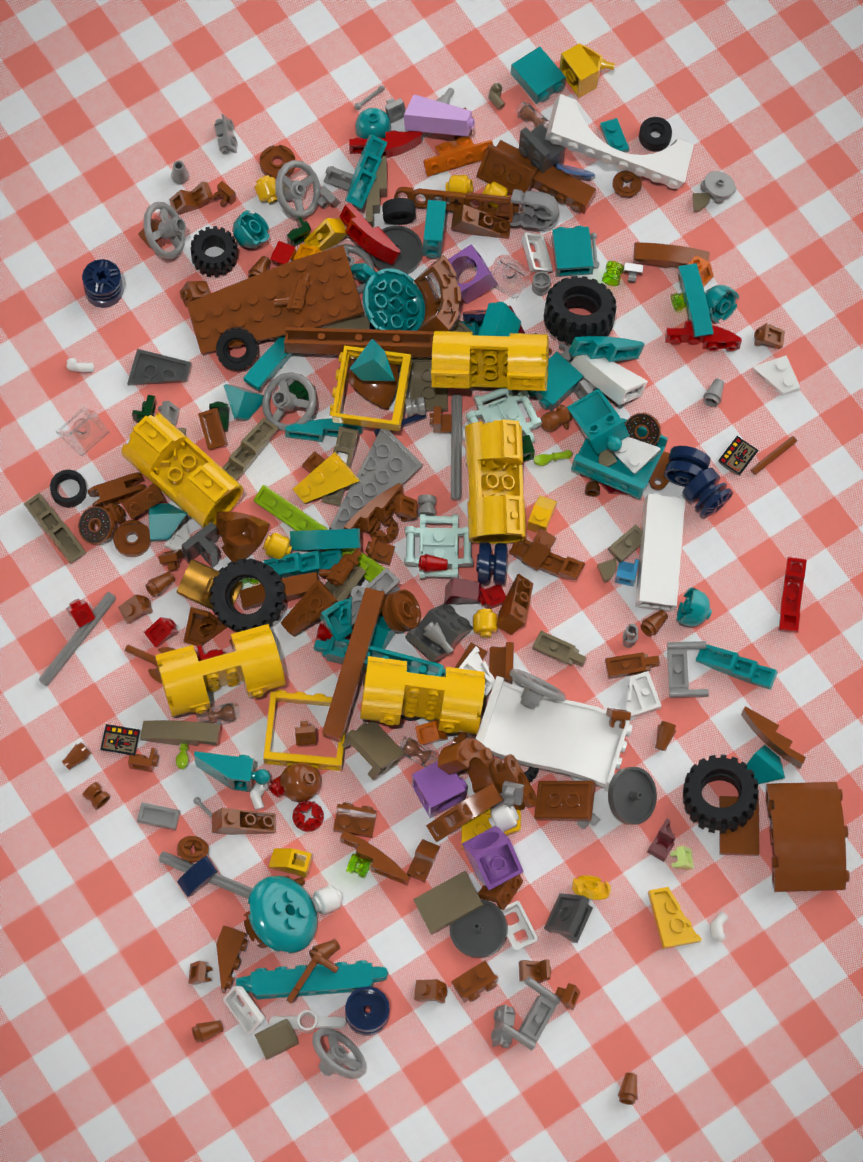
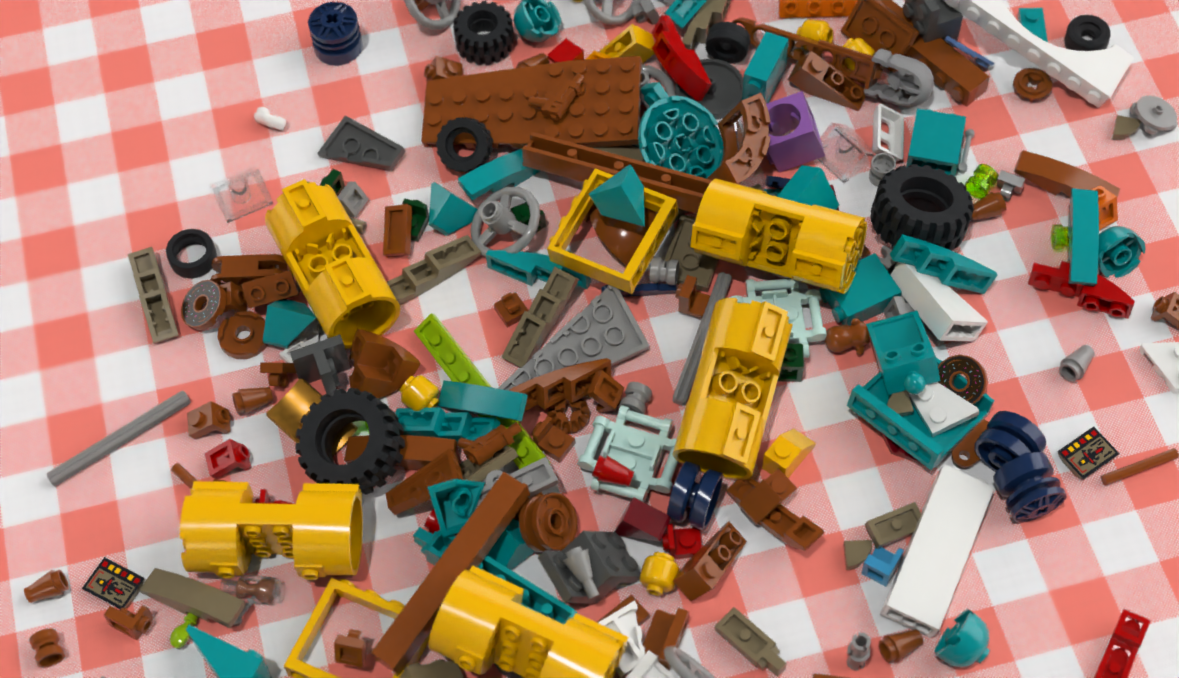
camera: 25 degrees right, 10 degrees down
red bracket [66,599,95,627] -> none
dark orange slope [184,607,228,647] -> none
dark green bracket [287,217,311,247] -> none
yellow wing [292,452,360,504] -> none
lime piece [534,450,573,466] -> none
reddish brown hinge [585,478,600,497] -> none
none -> dark orange cone [971,192,1007,222]

